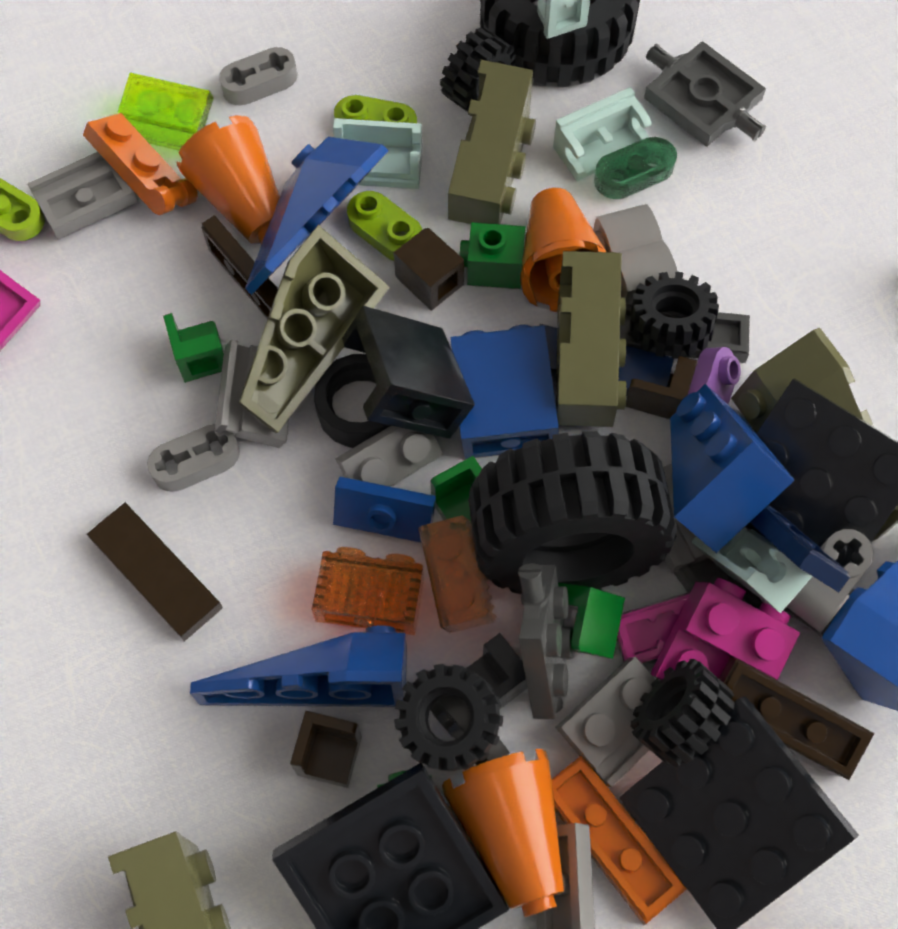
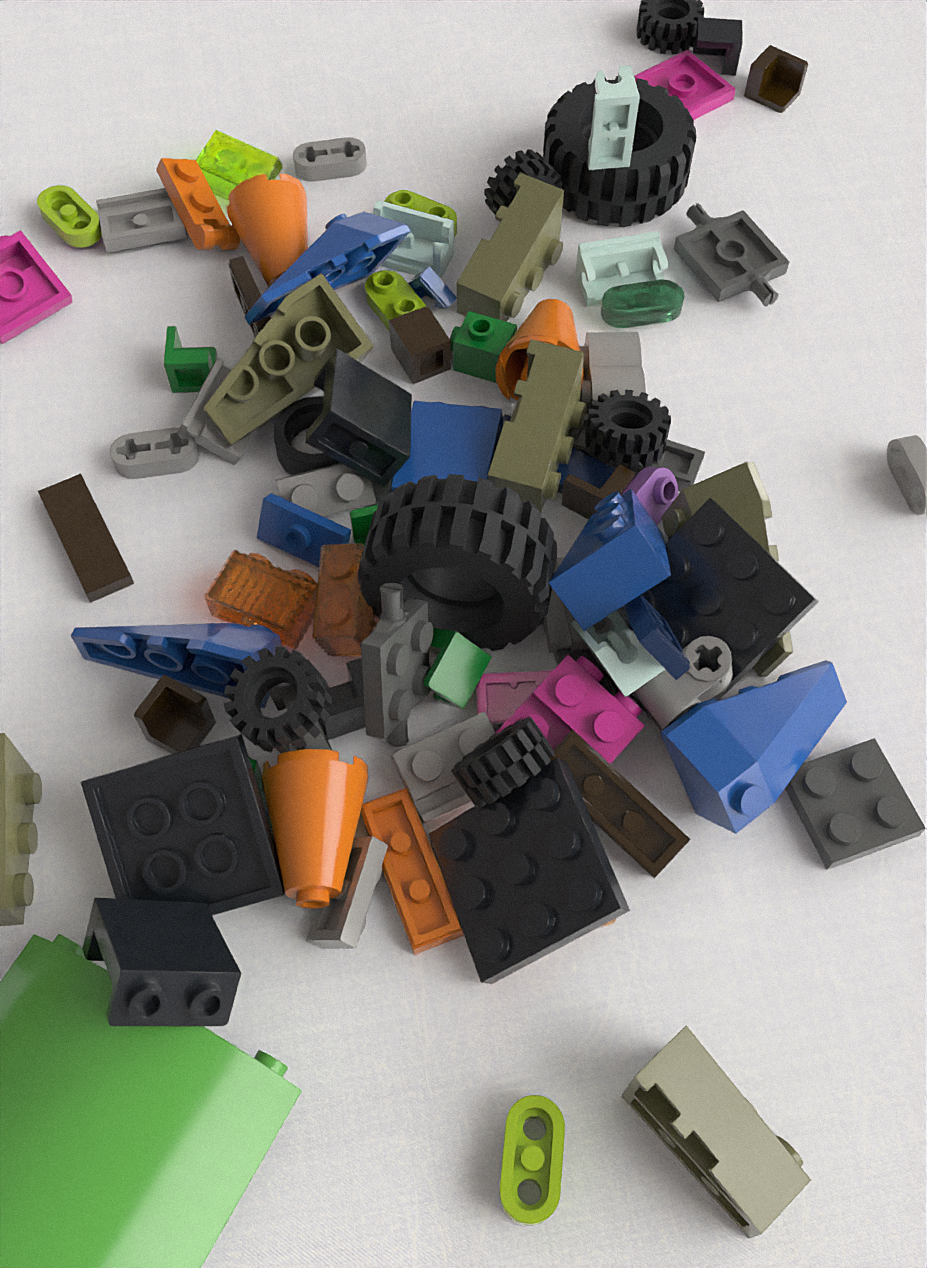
camera: 15 degrees right, 5 degrees down
none -> blue tile [408,266,457,309]

